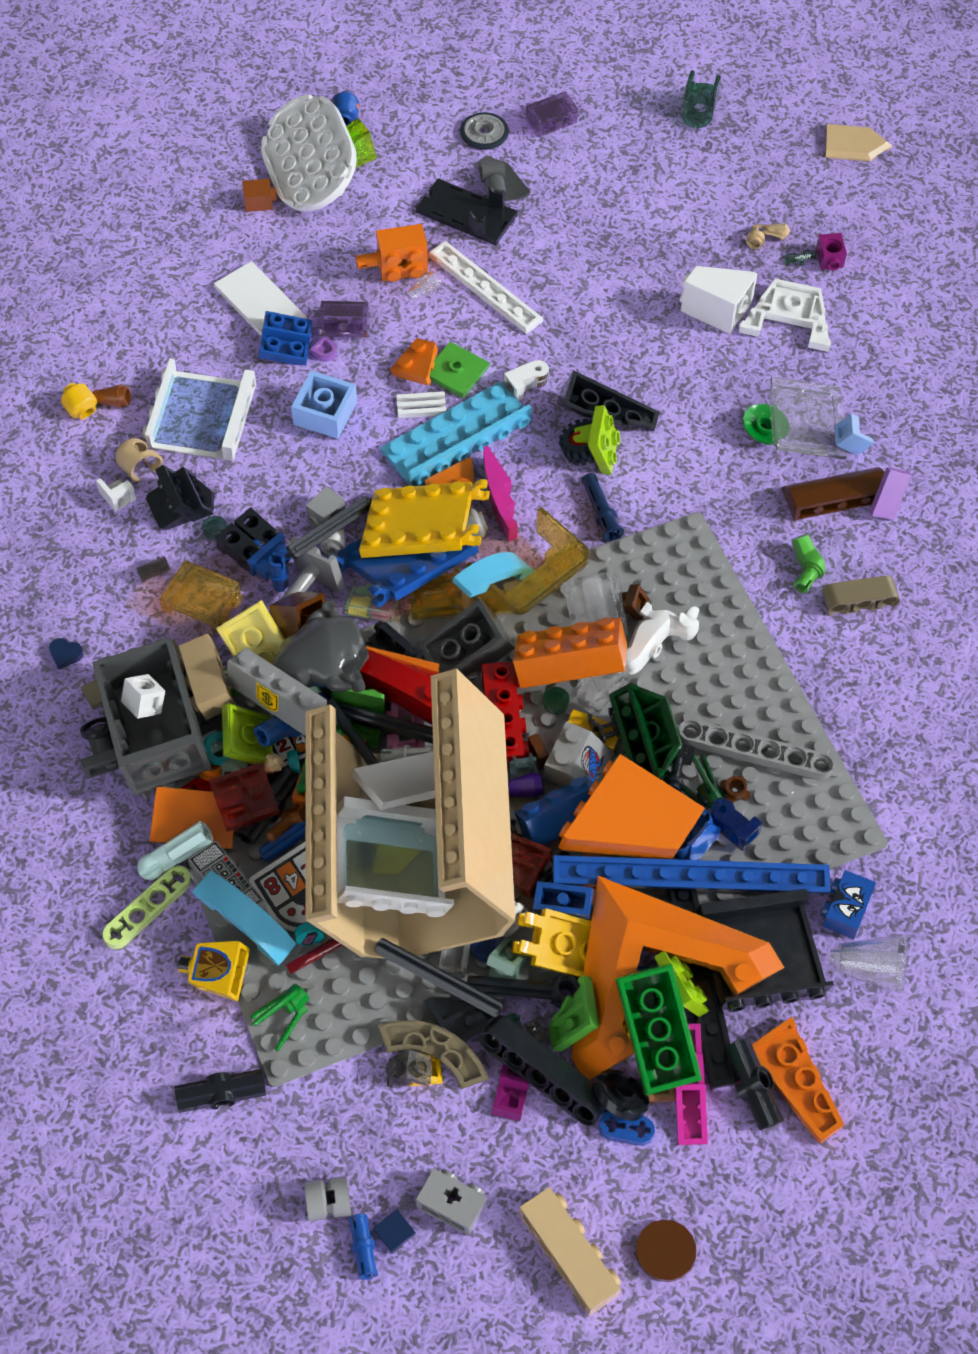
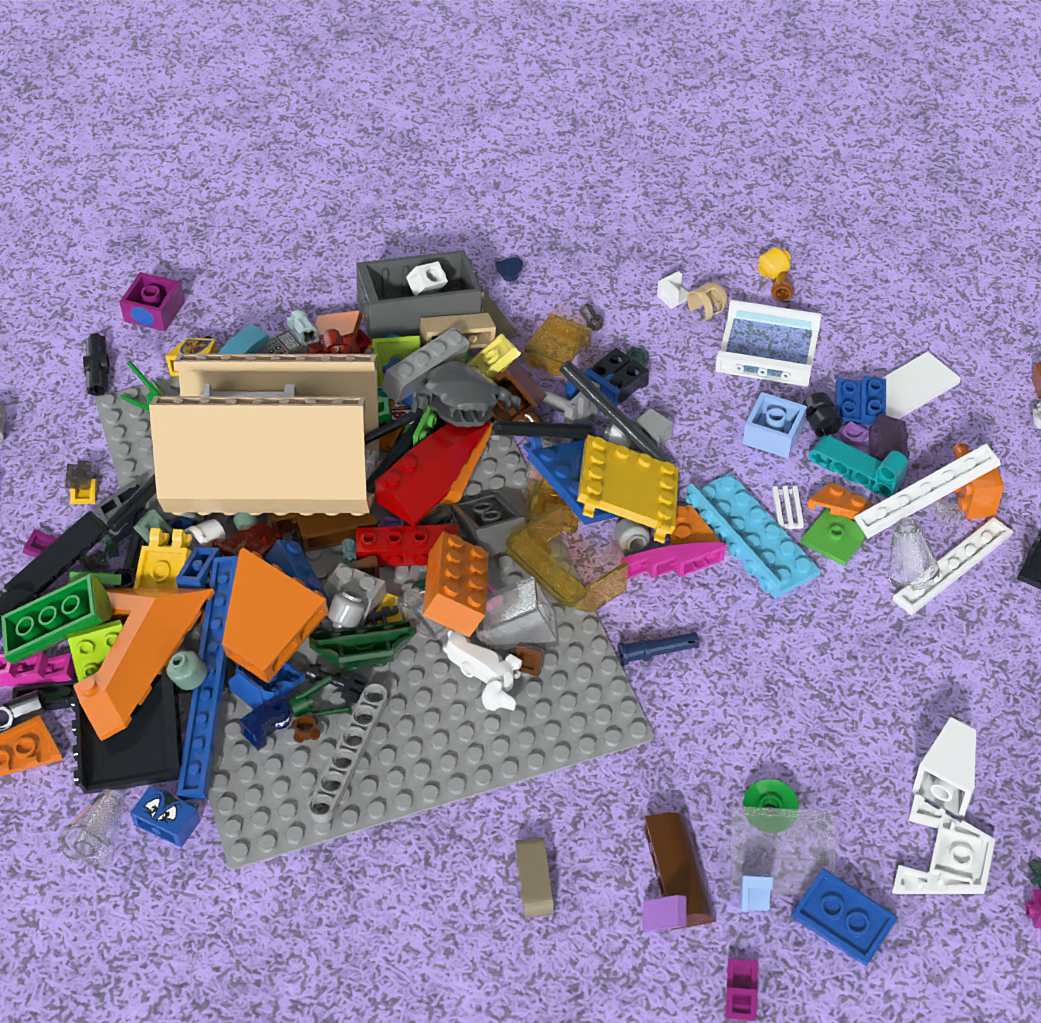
camera: 95 degrees right, 10 degrees down
yellowish green beam [103,865,192,949] -> none
black piece [146,465,215,530] -> none
black hinge [368,621,423,659] -> none
dark tan tile [378,1020,490,1089] -> none
medium azure slope [452,552,536,597] -> none
white leg [504,360,549,401] -> none
dark purple cone [508,772,544,799] -> none
black wedge [557,370,660,431] -> none
lime plate [559,405,620,475] -> none
bright green arm [791,534,826,593] -> none
none -> magenta brick [119,272,185,332]
none -> sand green head [166,649,208,690]
none -> light grey head [327,590,366,630]
none -> black axle [491,420,595,439]
none -> magenta slope [725,958,758,1022]
none -> blue tile [791,868,898,967]
none -> black wheel [802,392,843,437]
none -> teal beam [808,435,908,499]
none -> white tile [854,443,1001,539]
none -> clear cone [888,517,940,591]

